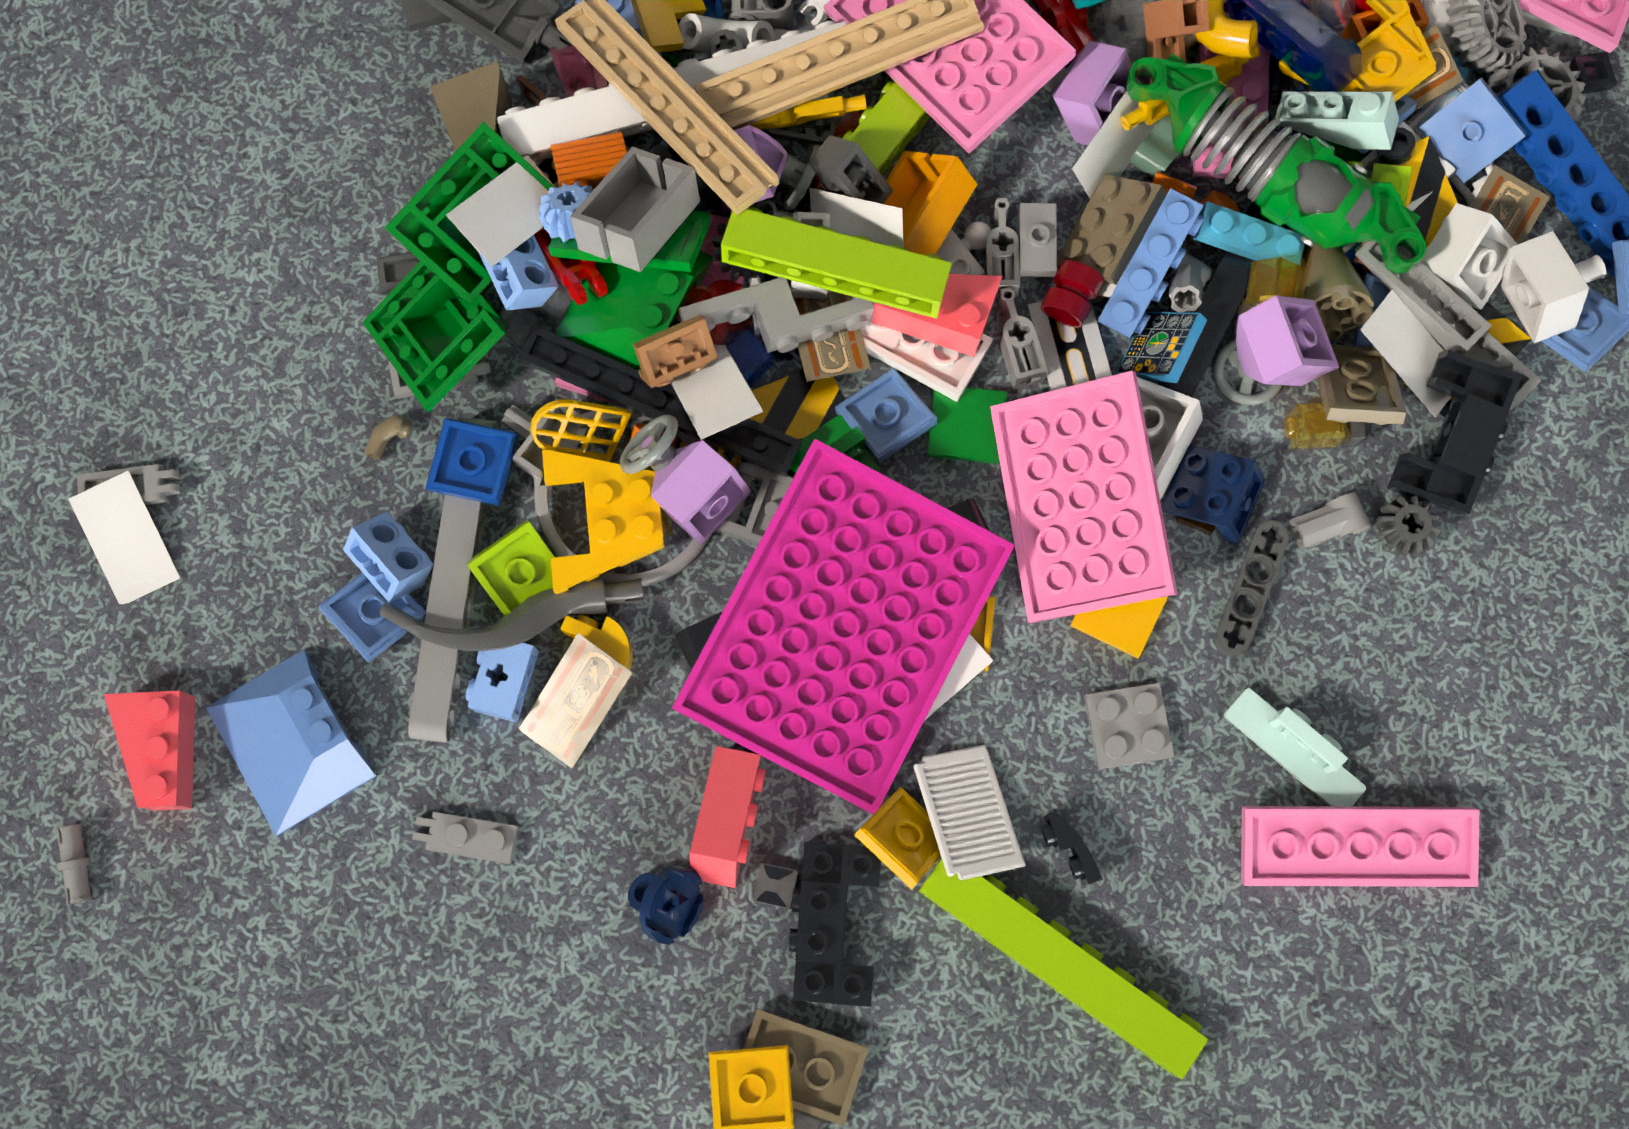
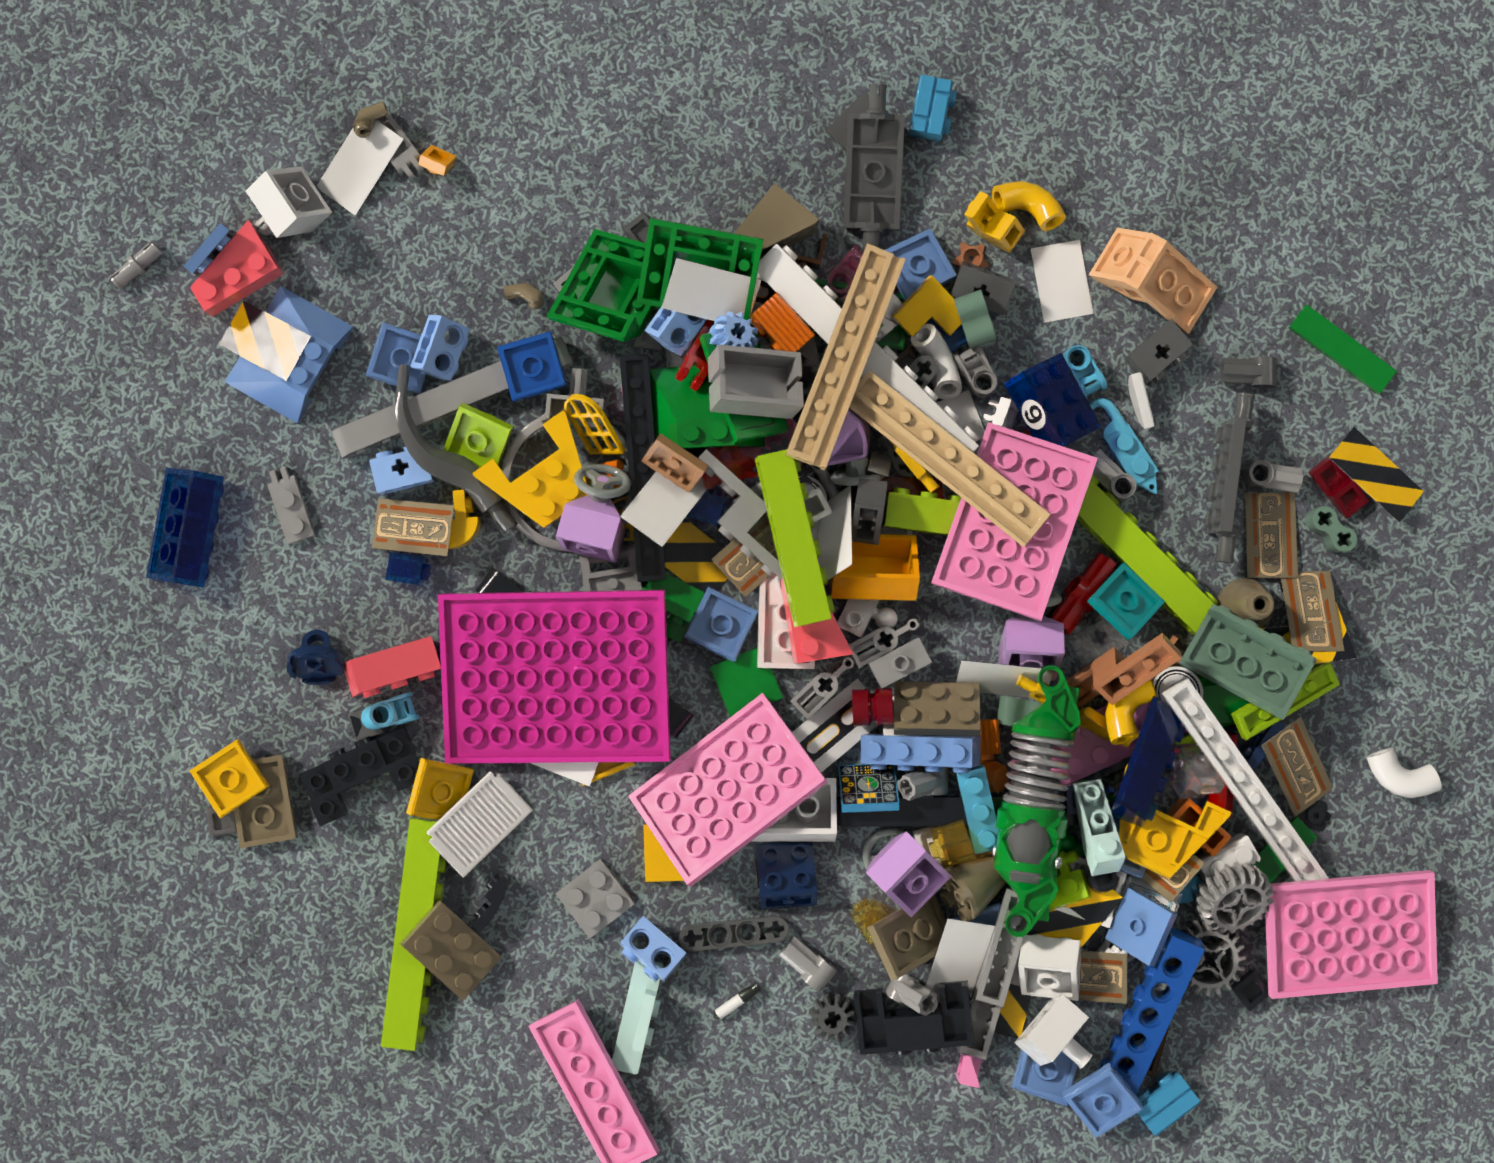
camera: 55 degrees right, 10 degrees up
none -> clear blue slope [146,468,224,588]
none -> medium blue plate [183,223,231,274]
none -> sticker [219,301,311,381]
none -> white brick [246,166,332,238]
none -> dark tan arm [353,101,389,138]
none -> medium azure piece [361,692,420,730]
none -> clear blue brick [385,552,431,586]
none -> dark tan plate [400,900,502,1001]
none -> light orange plate [418,145,457,176]
none -> light blue brick [621,916,687,983]
none -> piece [713,982,761,1019]
none -> white sticker [868,452,892,476]
none -> light grey piece [884,974,938,1016]
none -> bright pink slope [956,1053,982,1088]

